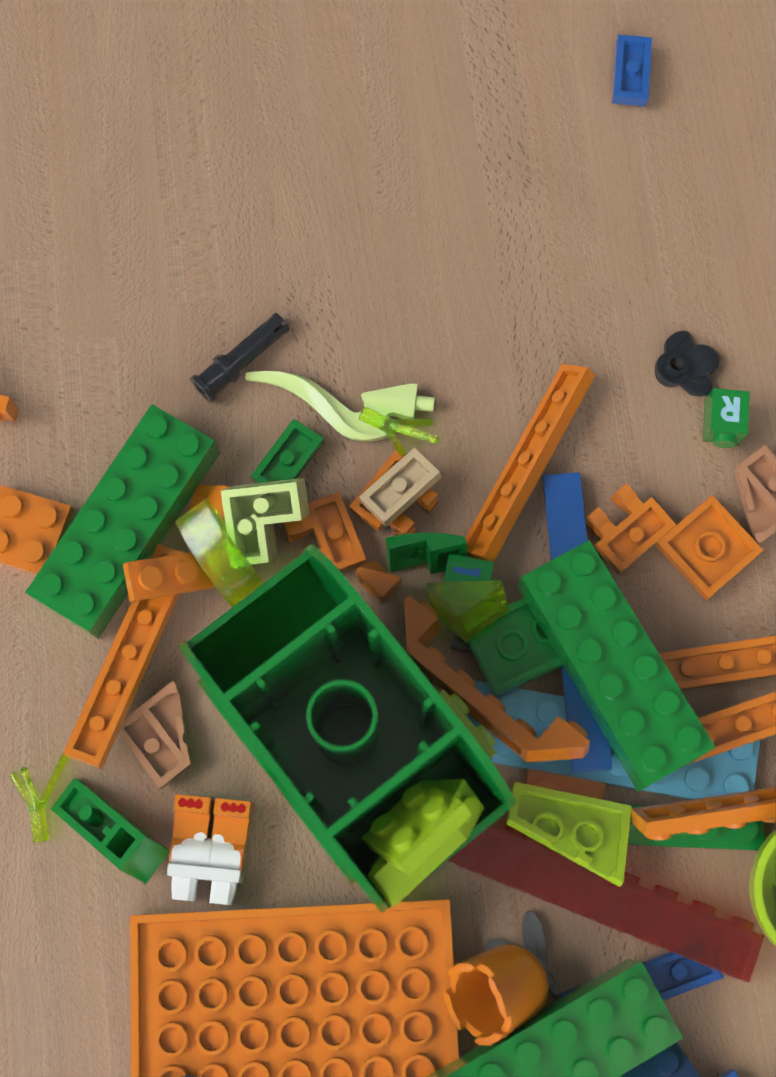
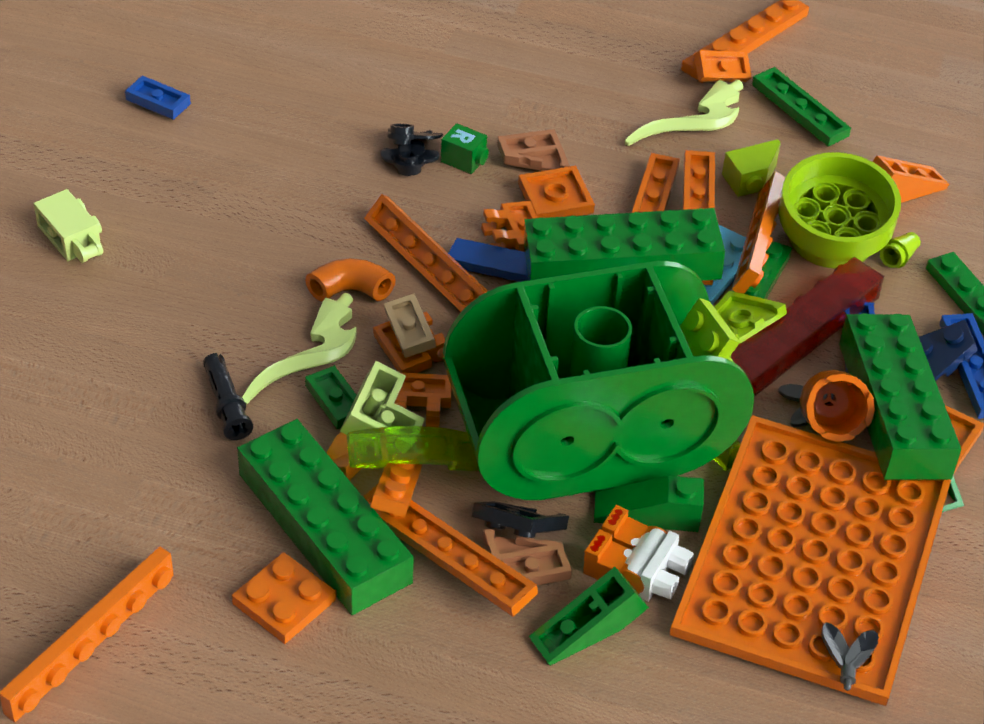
camera: 70 degrees left, 30 degrees down
clear neon green plant [10,754,68,843] -> none
clear neon green plant [358,406,439,456] -> none
none -> yellowish green brick [34,189,103,263]
none -> orange cylinder [305,258,396,302]
none -> black plate [387,124,443,145]
none -> black wing [472,501,569,538]
none -> green slope [594,475,704,532]

